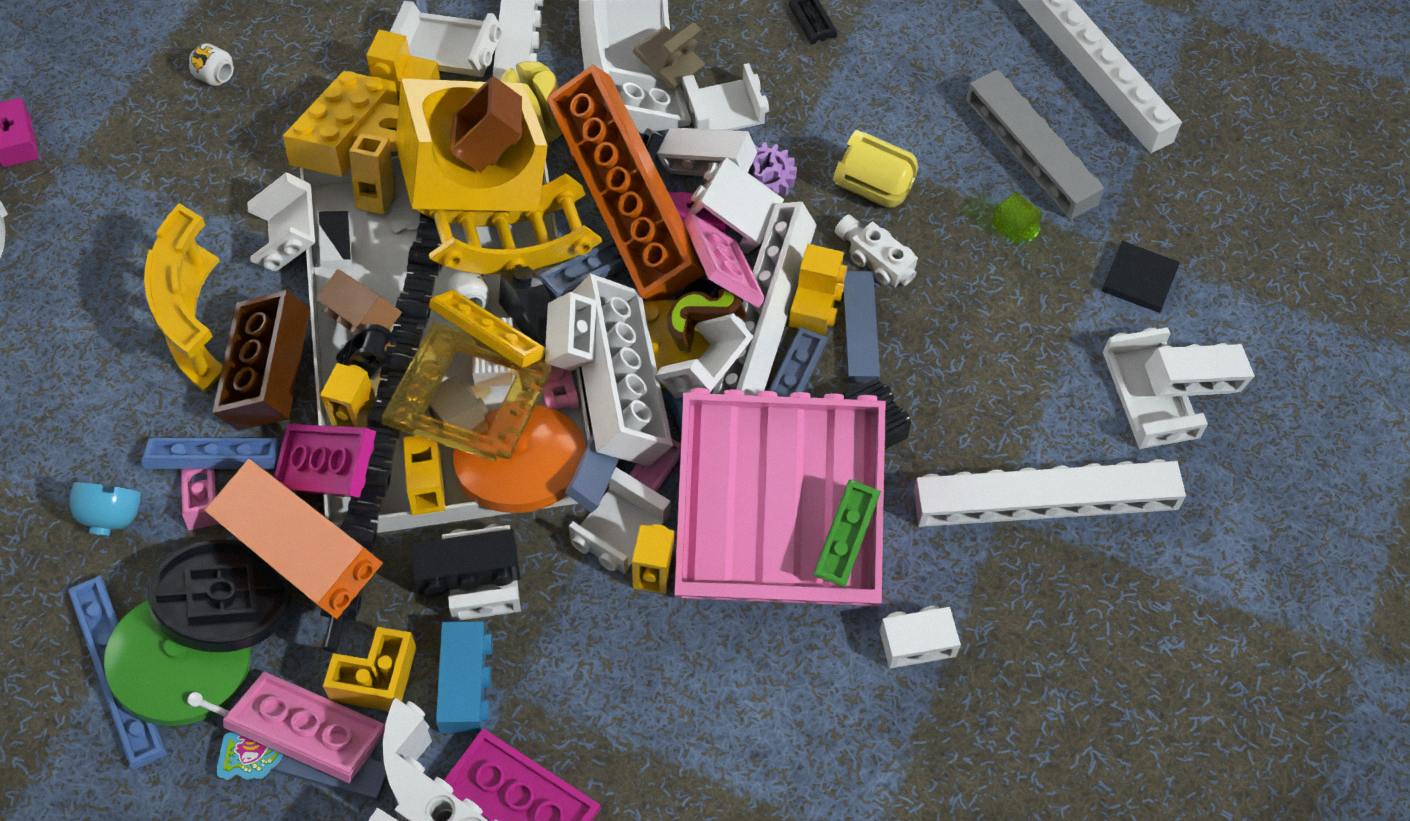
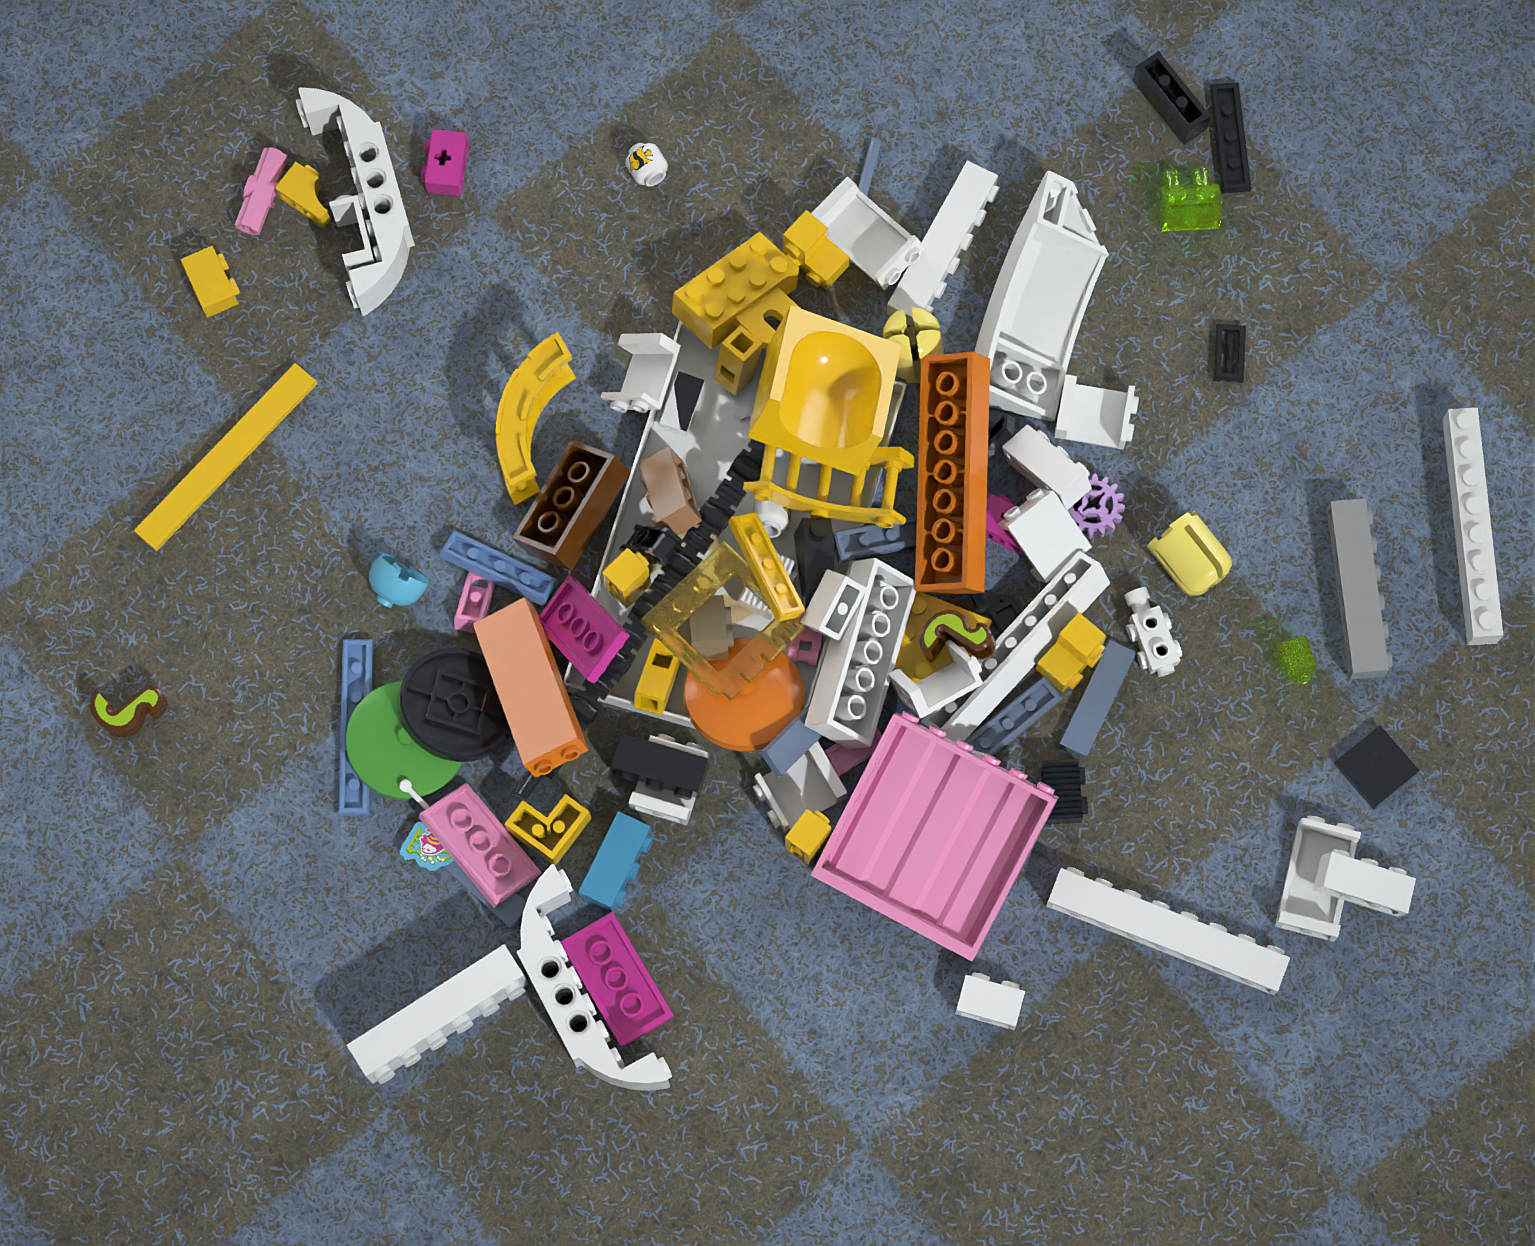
camera: 30 degrees right, 15 degrees up
dark orange piece [450,76,523,173] -> none
dark tan bracket [632,22,705,90] -> none
bright pink tile [683,213,765,308] -> none
bright green tile [813,479,881,588] -> none

